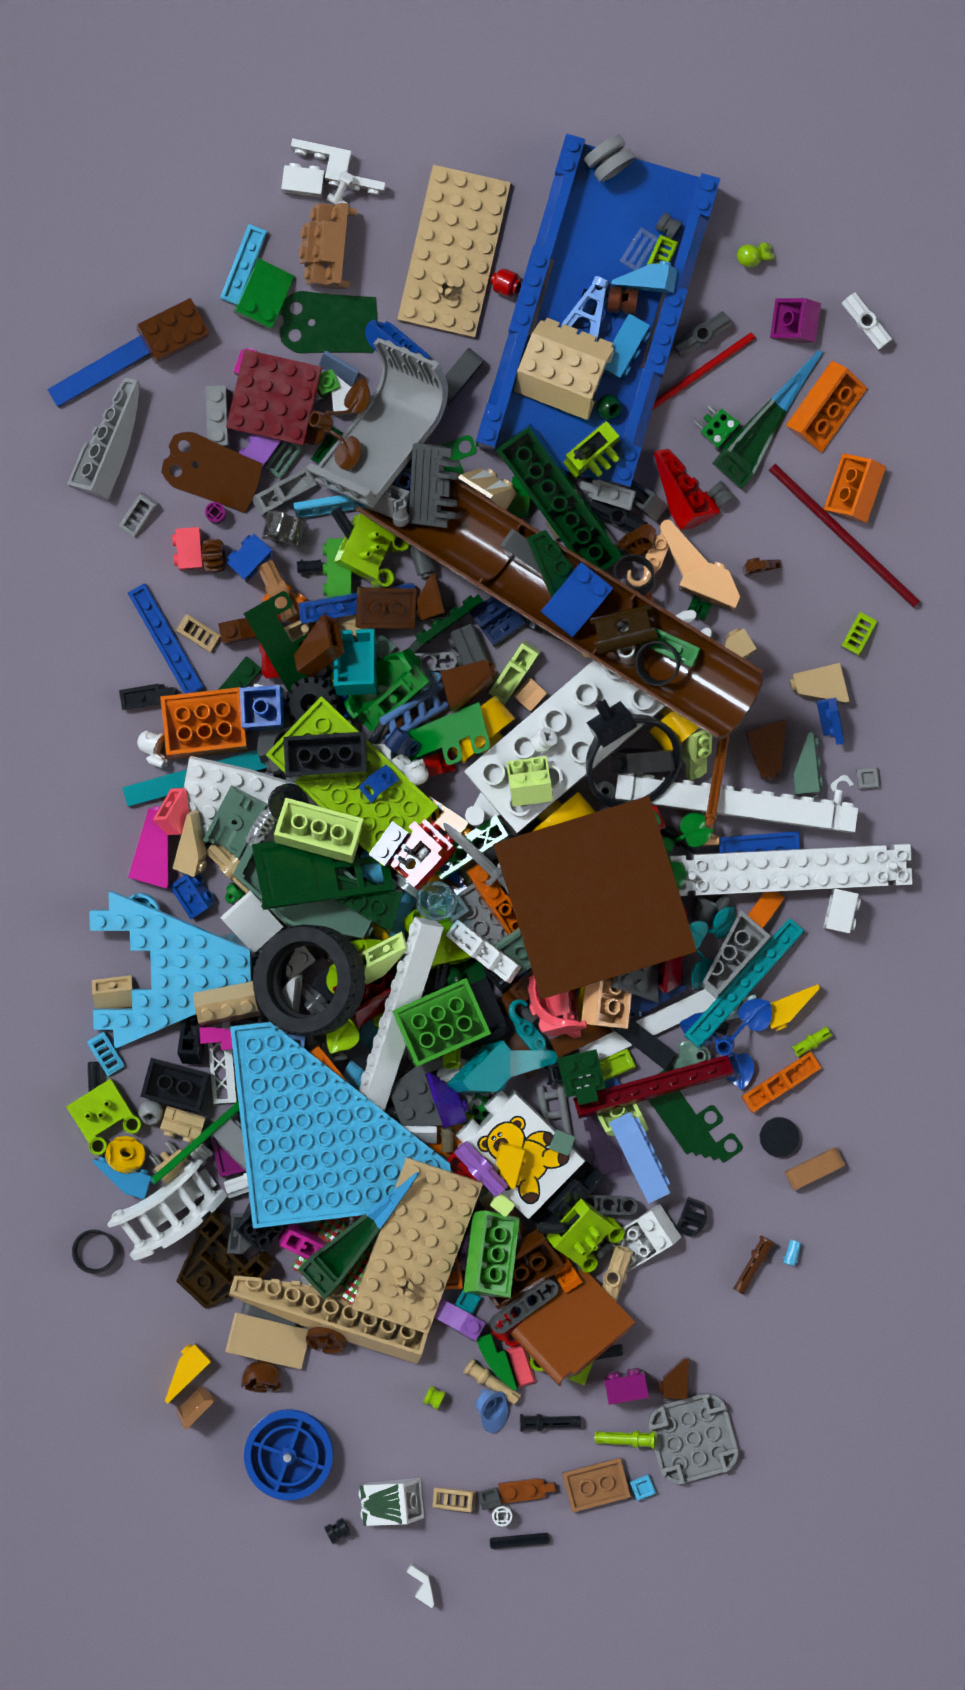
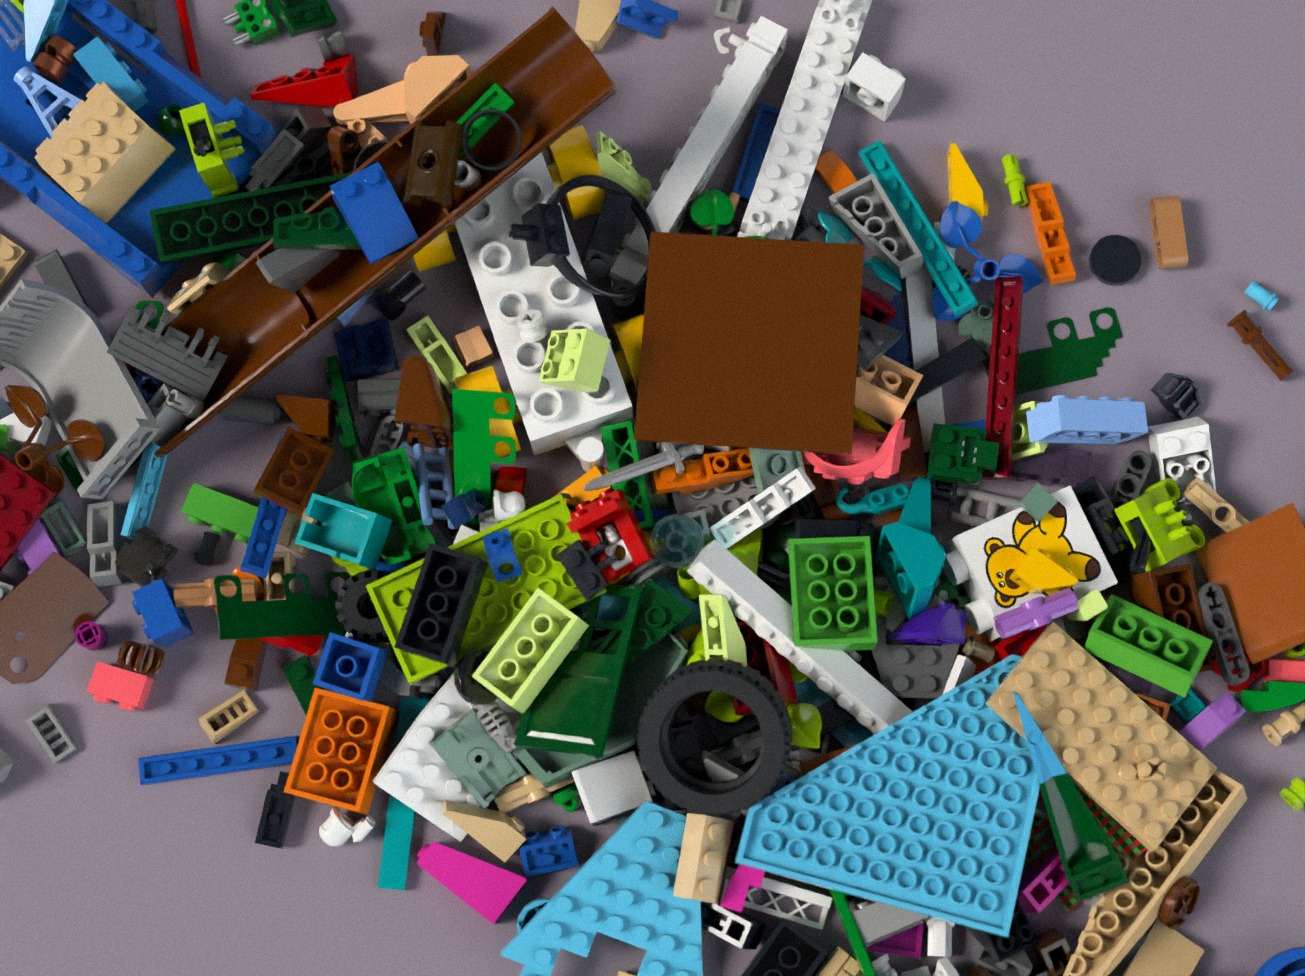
camera: 65 degrees left, 10 degrees down
coral slope [153,788,189,835] -> none
reddish brown slope [294,614,345,677] -> none
lime piece [331,507,409,587] -> none
orange slope [554,1251,583,1293] -> none
lime tile [599,1049,636,1082] -> none
dark orange piece [705,734,730,829] -> none
reddish brown slope [746,720,786,781] -> none
sand green slope [792,732,823,795] -> none

